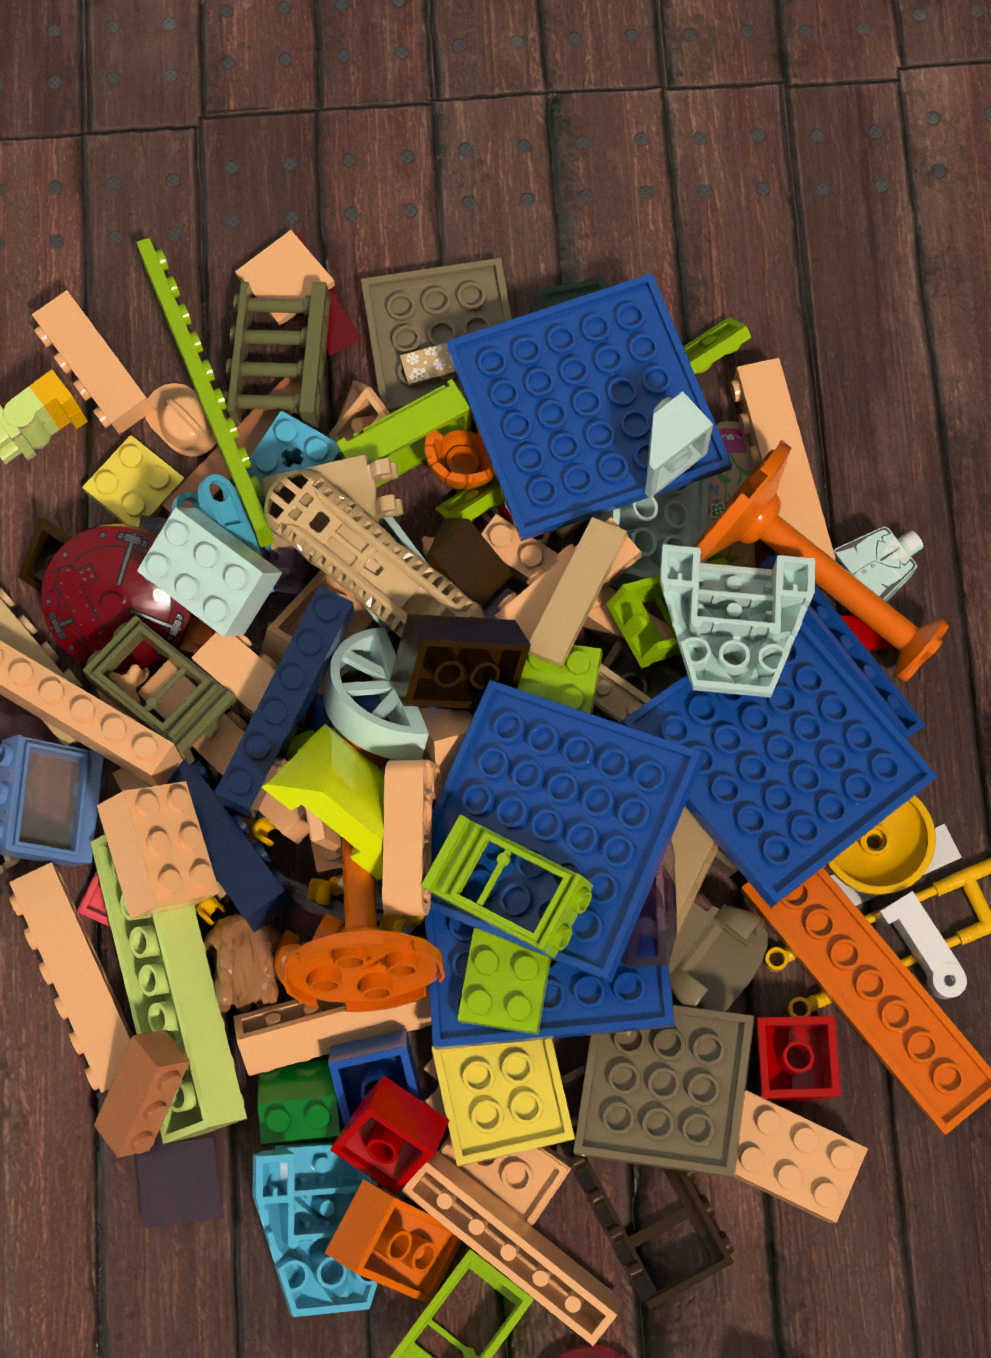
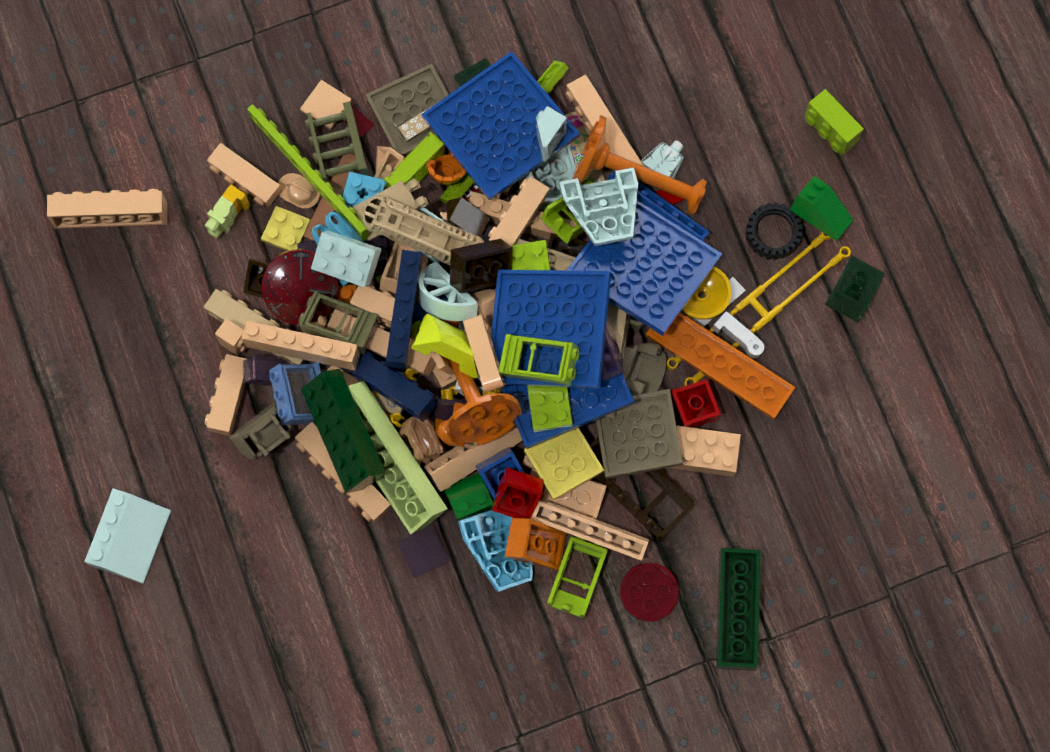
camera: 20 degrees left, 0 degrees up
nougat brick [94,1030,190,1158] -> none
light nougat brick [97,781,220,919] -> none
tan tile [528,517,628,668] -> none
none -> dark green brick [301,369,385,493]

